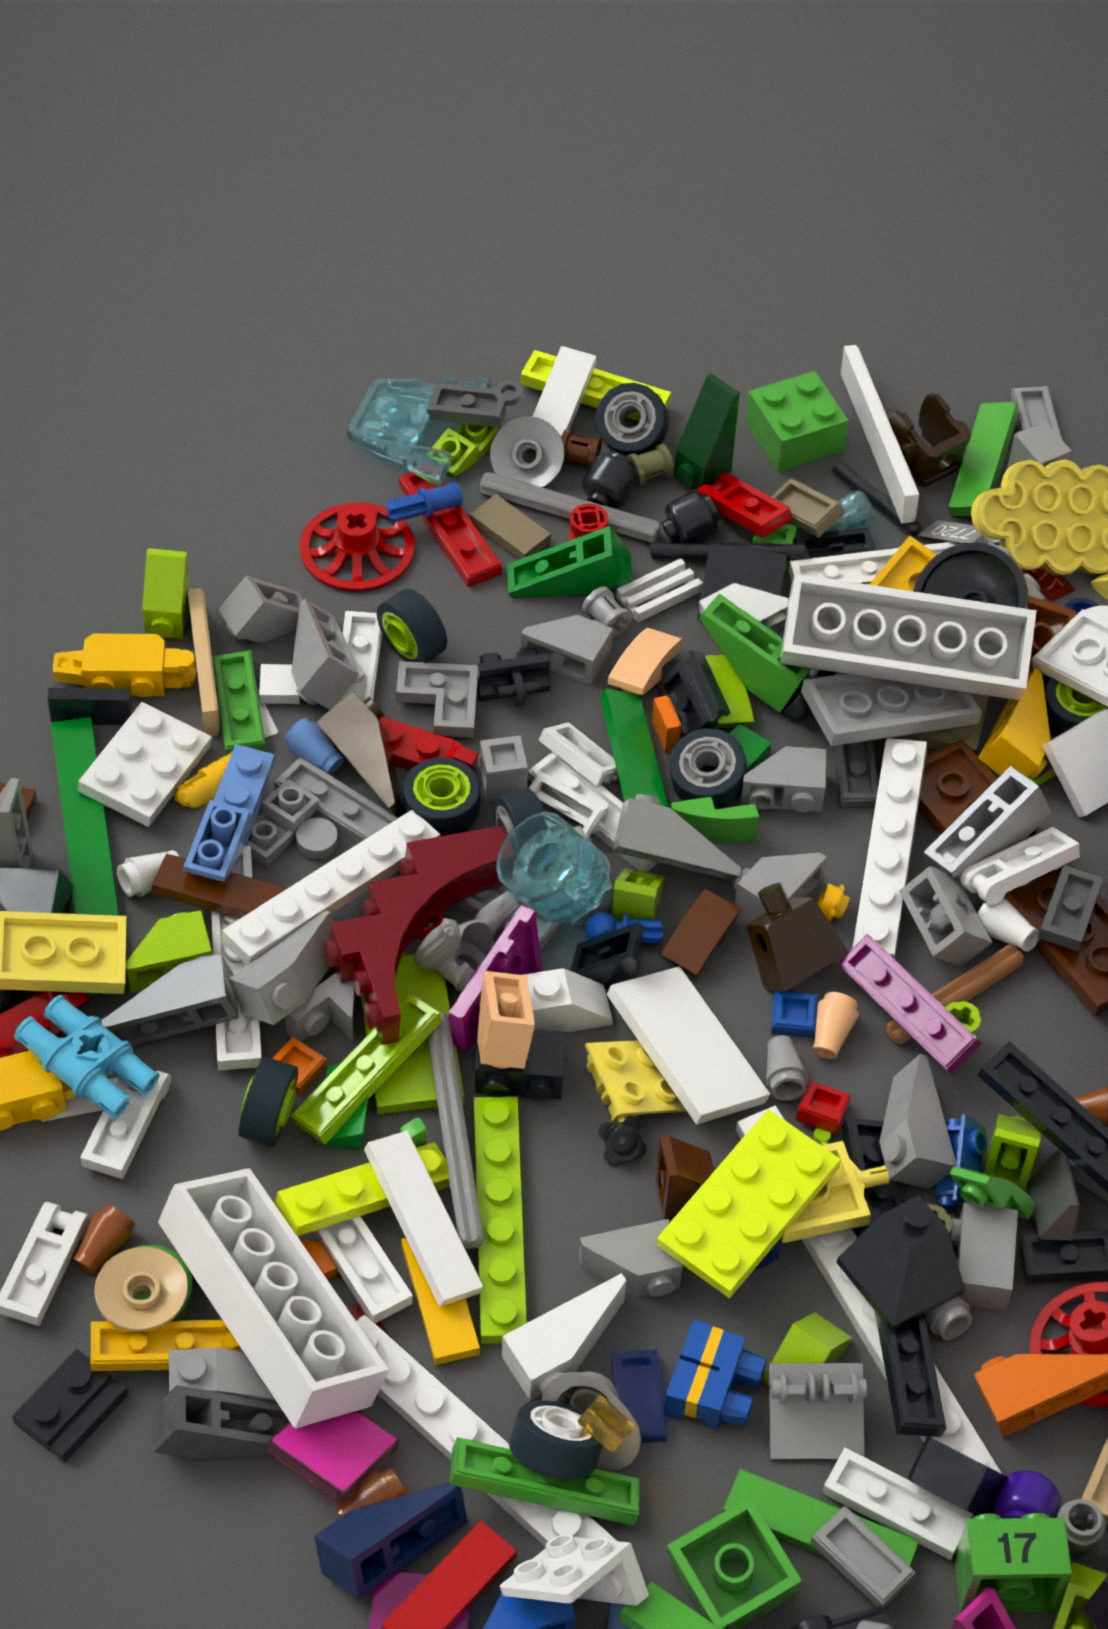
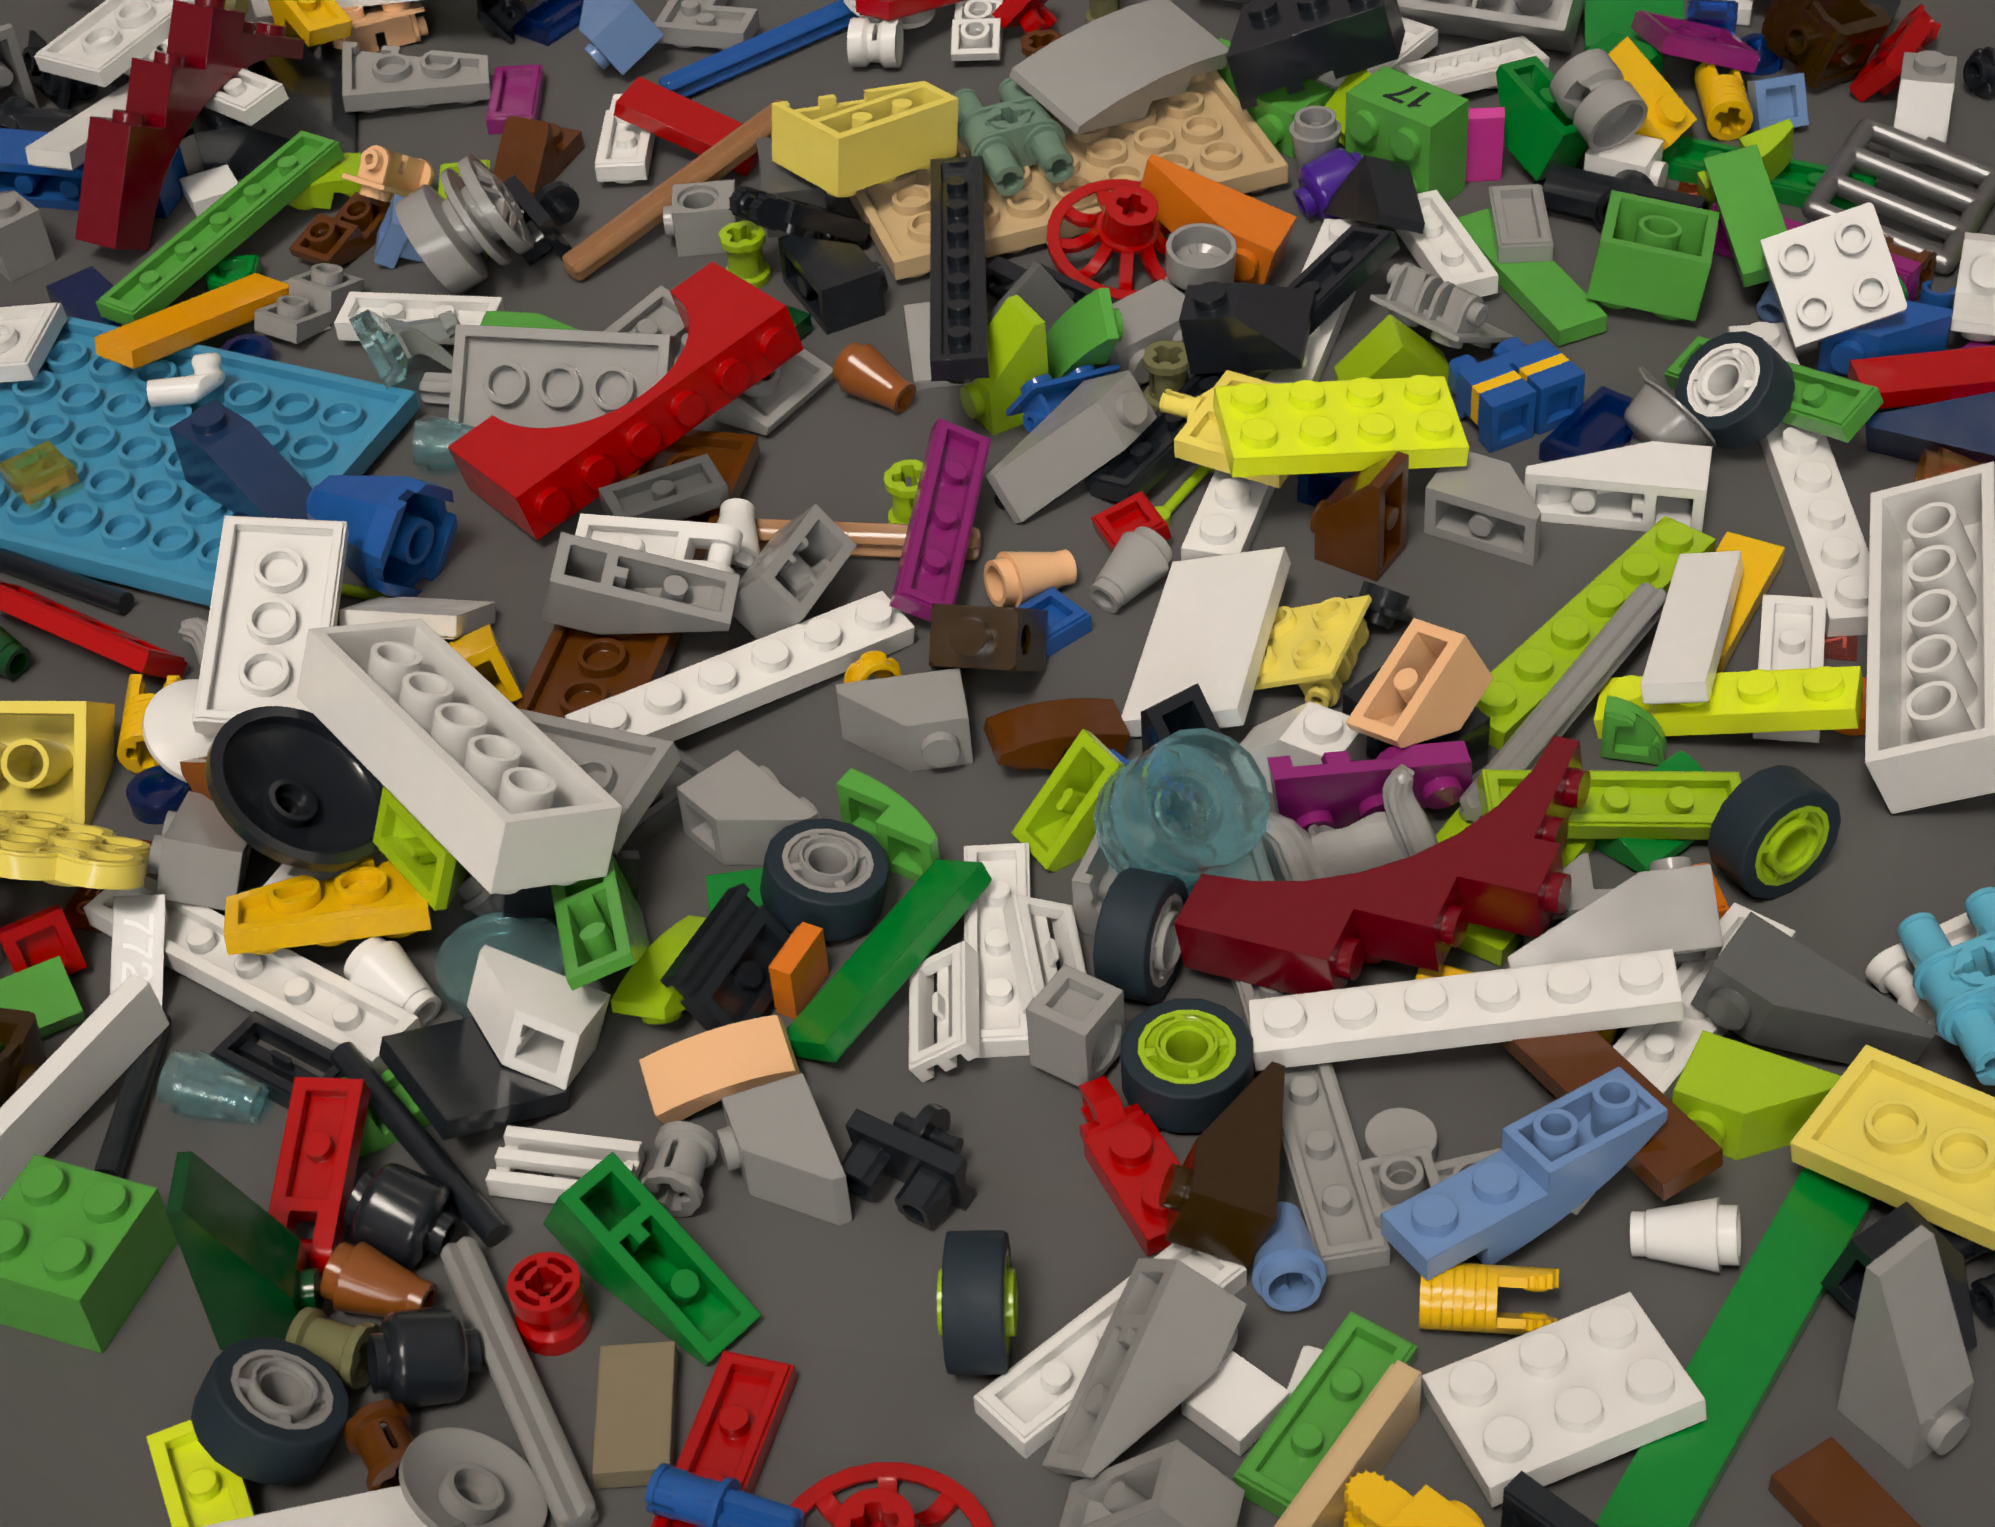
camera: 130 degrees left, 10 degrees down
light grey plate [396,661,478,738] -> none
clear yellow tile [577,1394,636,1453] -> none
light grey slope [612,794,741,881] -> none
dark tan tile [771,478,845,538] -> none
none -> dark orange cone [320,1241,437,1318]
none -> light grey wheel [1165,223,1237,294]

